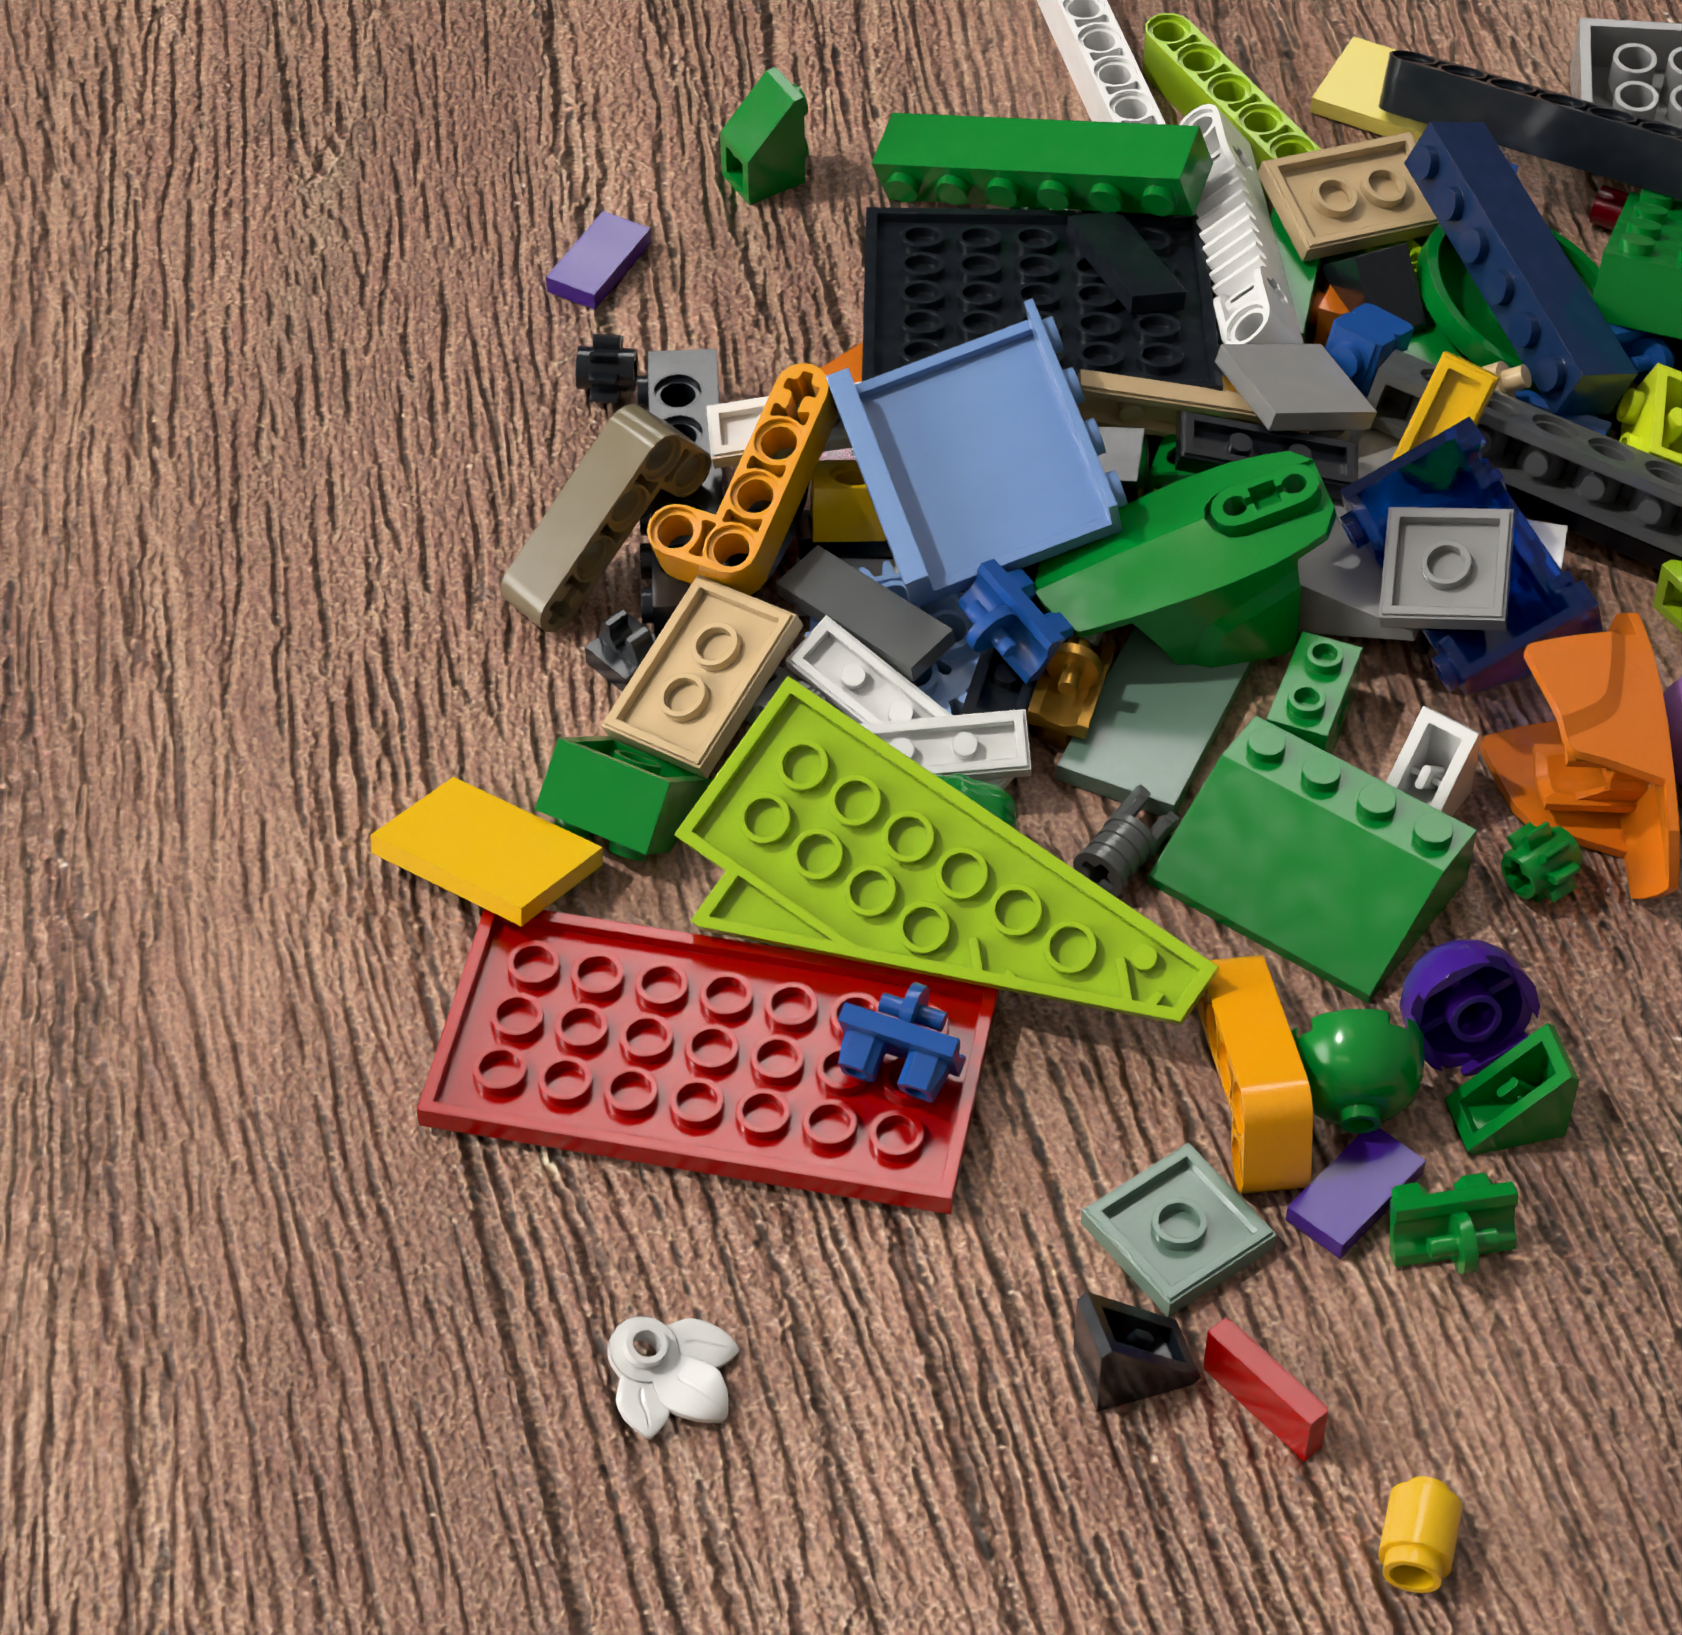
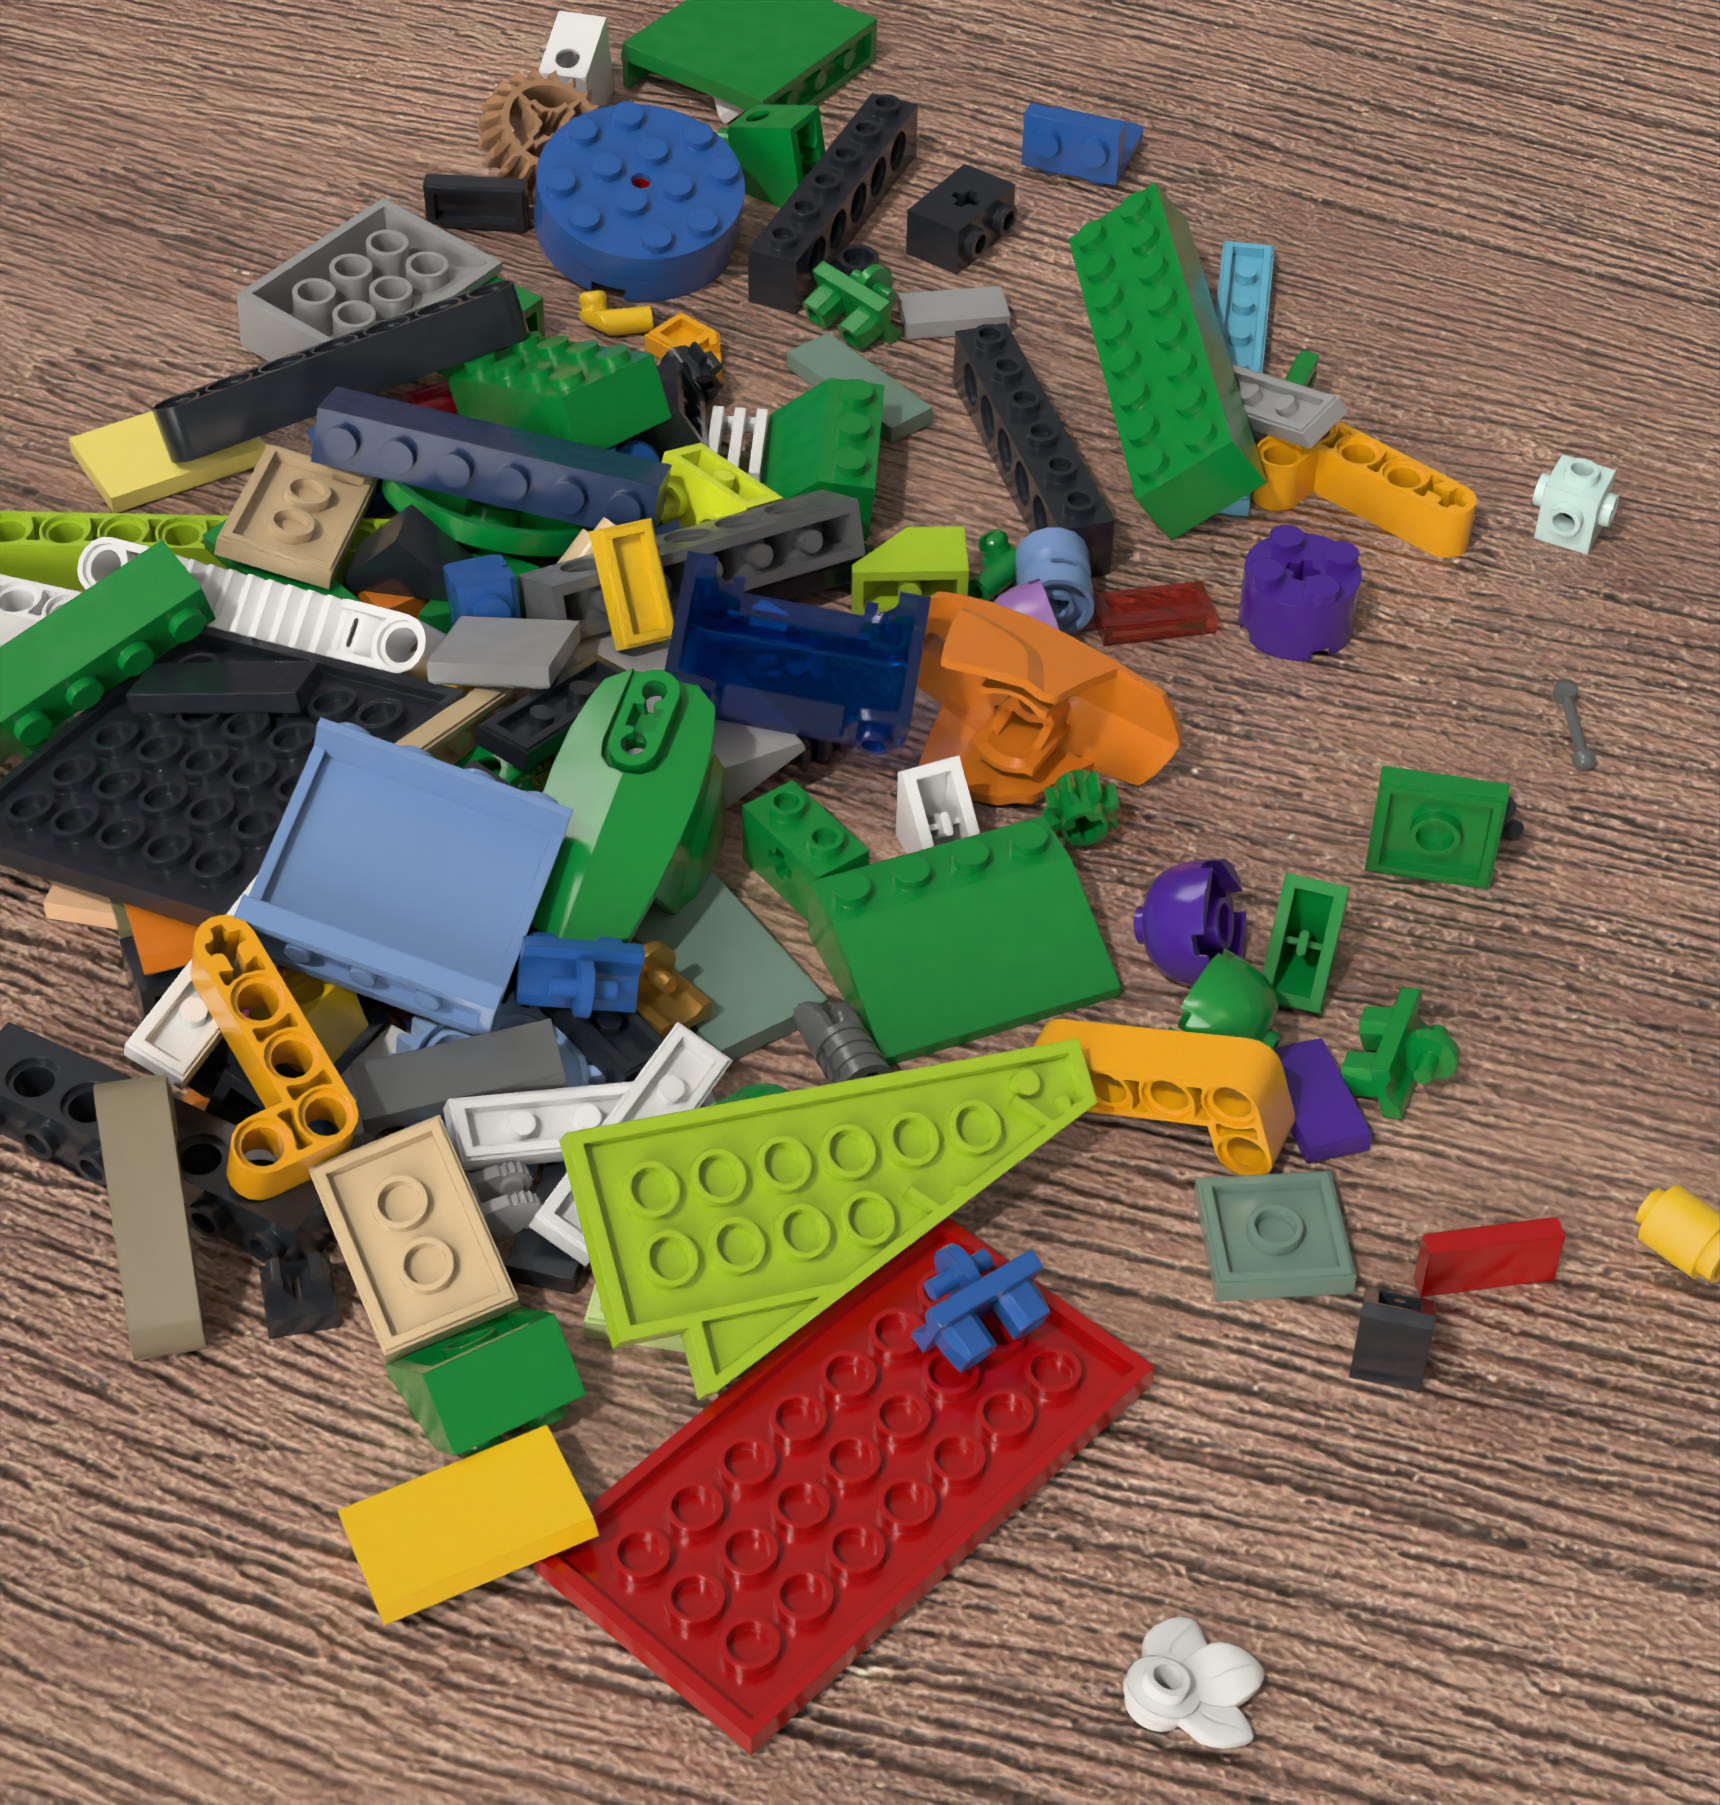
camera: 60 degrees left, 5 degrees down
light grey tile [1378,507,1515,631] -> none

